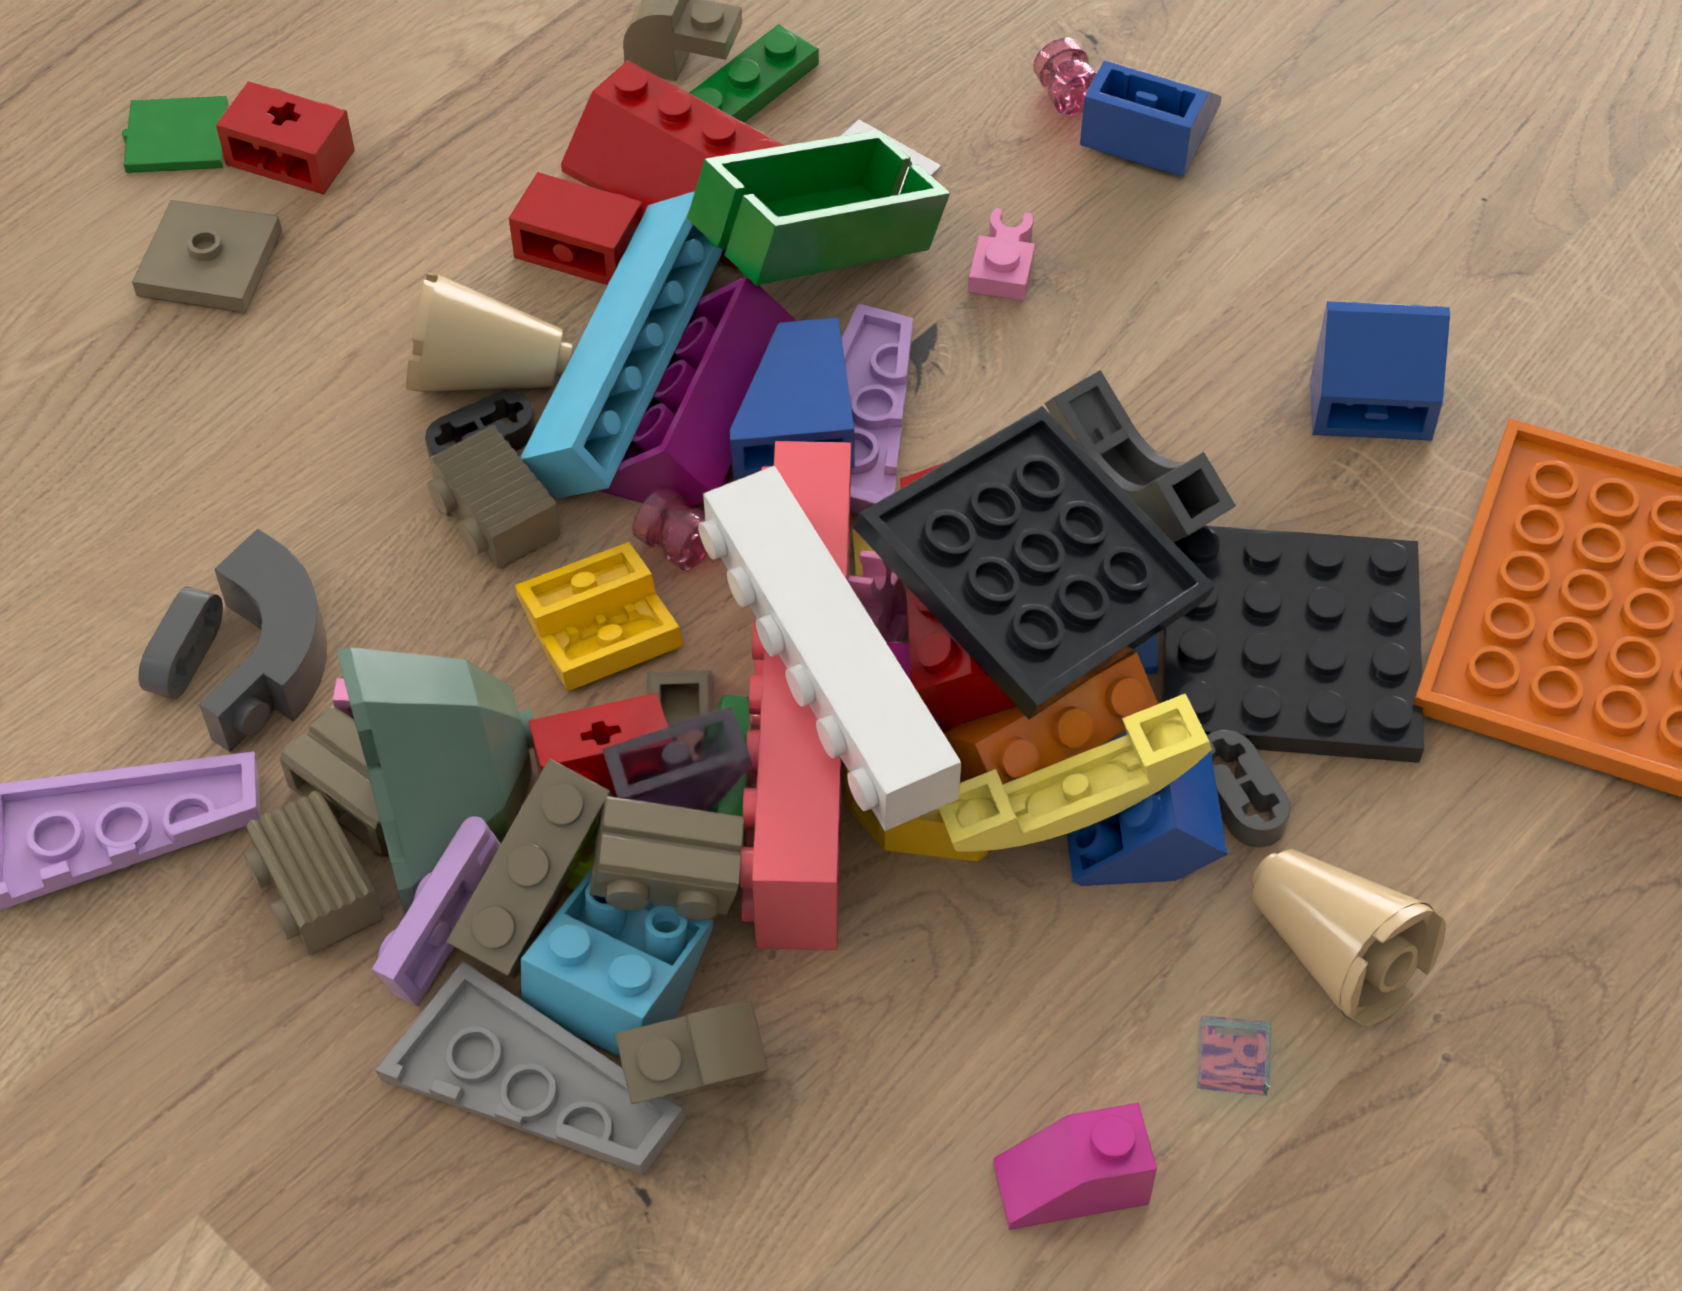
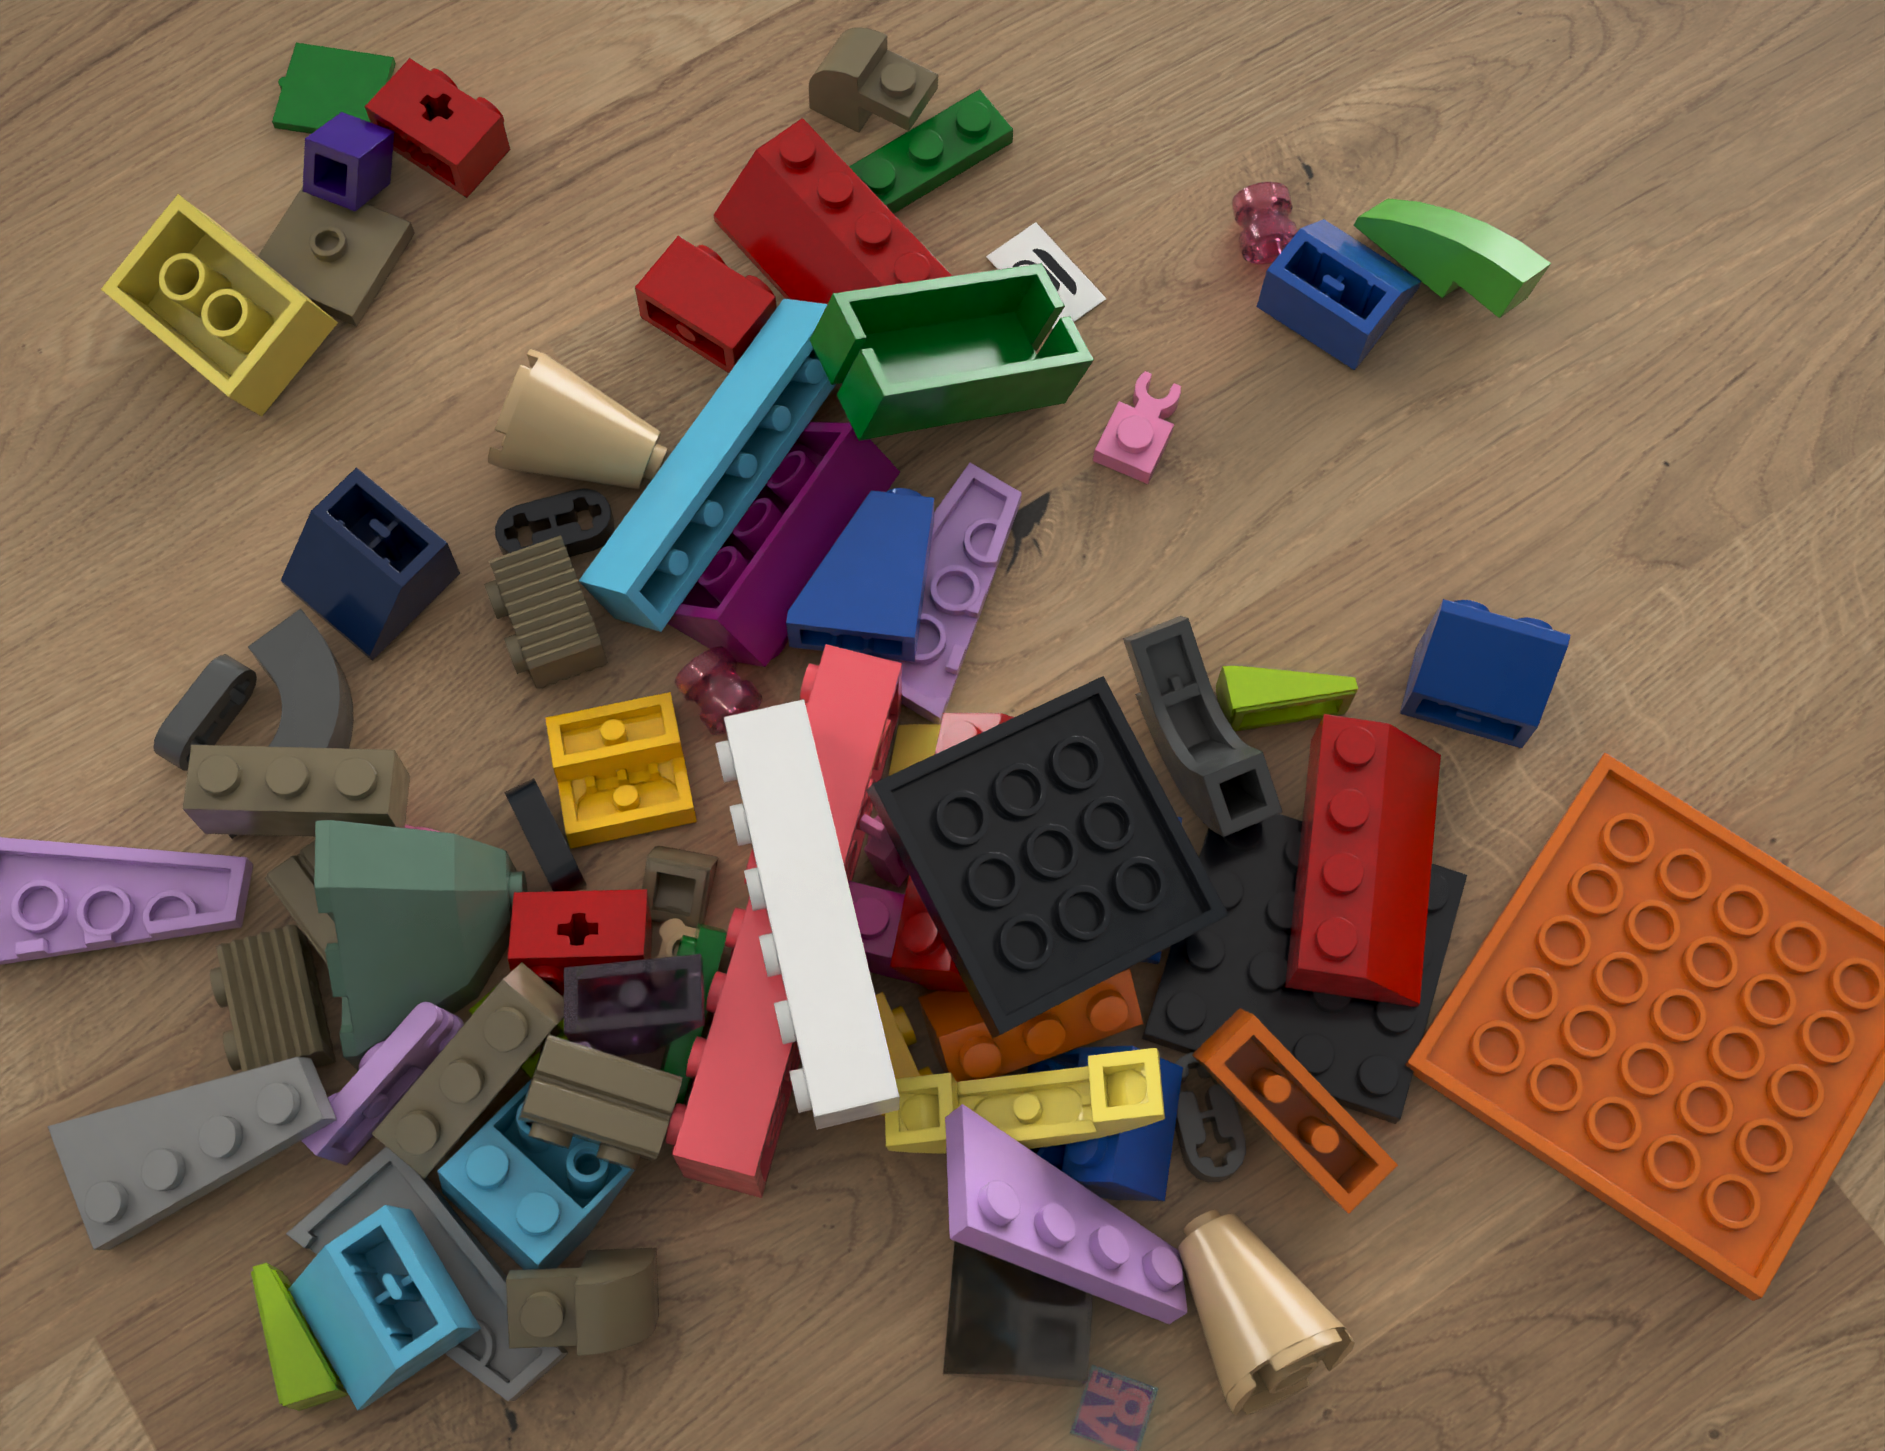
camera: 10 degrees right, 15 degrees up
none -> light grey wing [48,1057,337,1250]
none -> light yellow brick [101,194,338,416]
none -> dark tan brick [183,745,410,837]
none -> lime slope [251,1263,348,1411]
none -> dark blue slope [281,467,460,661]
none -> medium azure slope [288,1205,481,1410]
none -> dark purple brick [302,112,394,211]
none -> black beam [504,778,587,891]
none -> clear smoke slope [943,1241,1092,1388]
none -> lavender wing [945,1104,1188,1324]
none -> orange brick [1192,1008,1398,1214]
none -> lime slope [1216,666,1358,732]
none -> red slope [1285,714,1441,1007]
none -> bright green slope [1353,198,1551,318]

